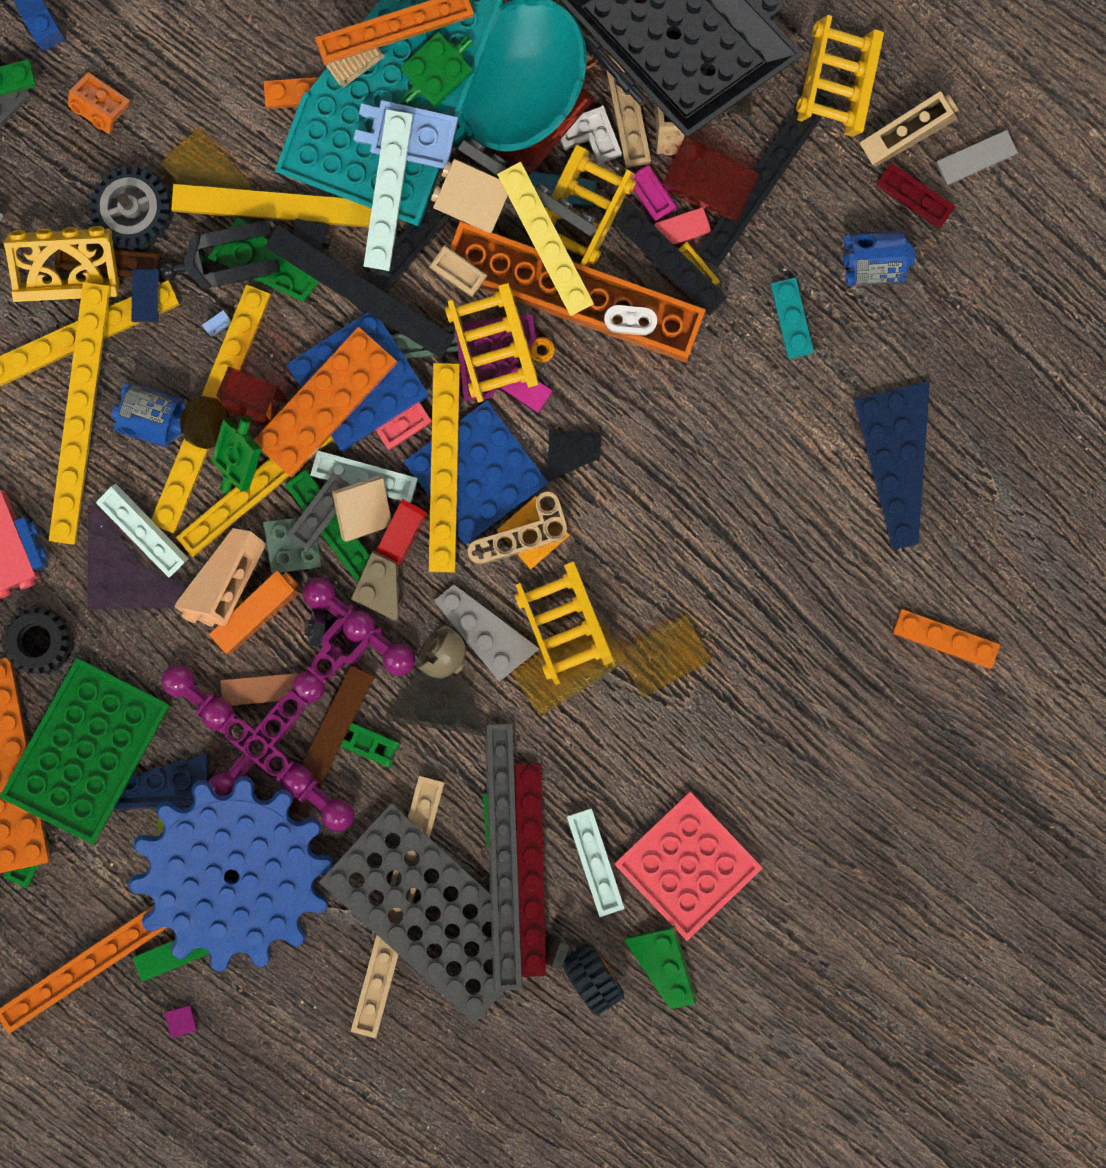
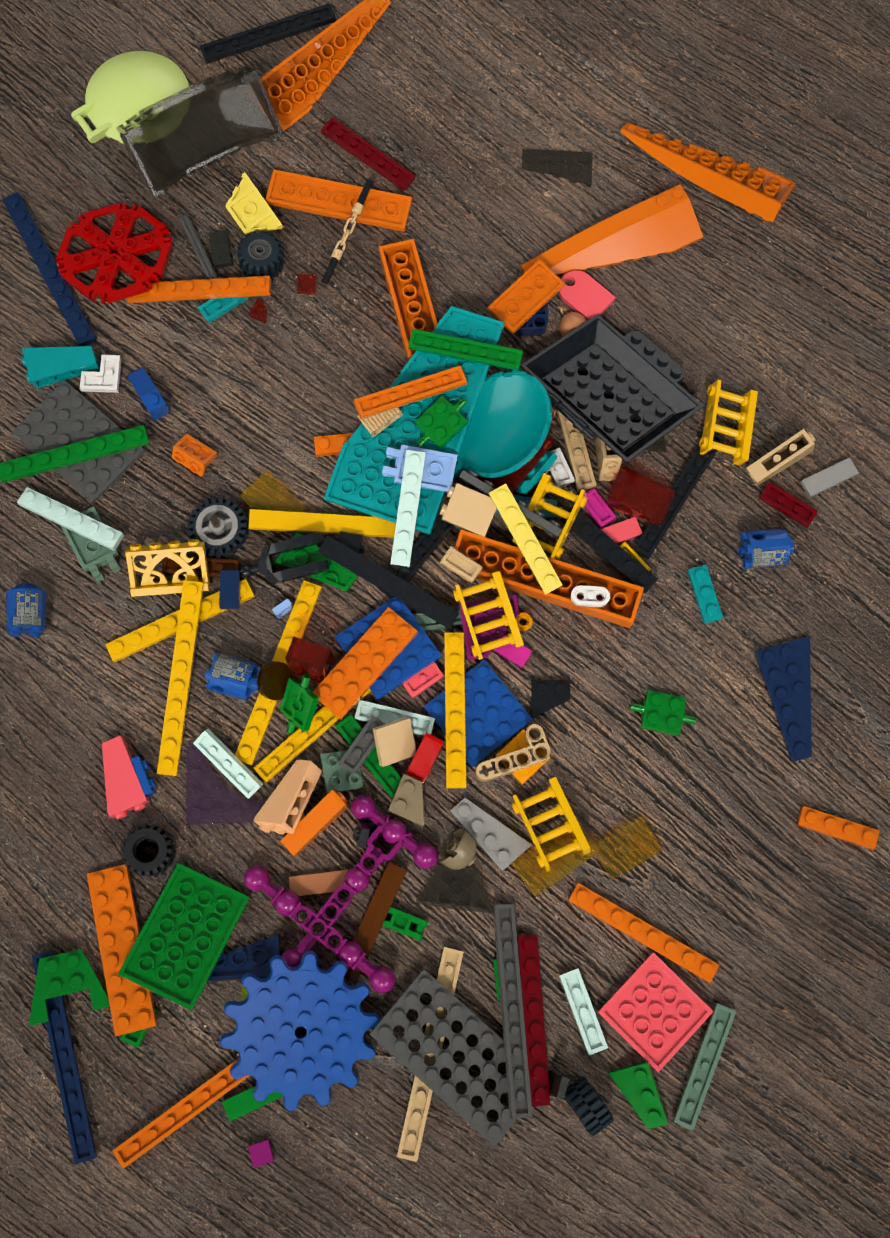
camera: 10 degrees left, 10 degrees down
none -> teal hinge [512,450,558,494]
none -> orange plate [568,883,720,983]
none -> green plate [630,690,697,737]
none -> sand green plate [672,1003,737,1131]

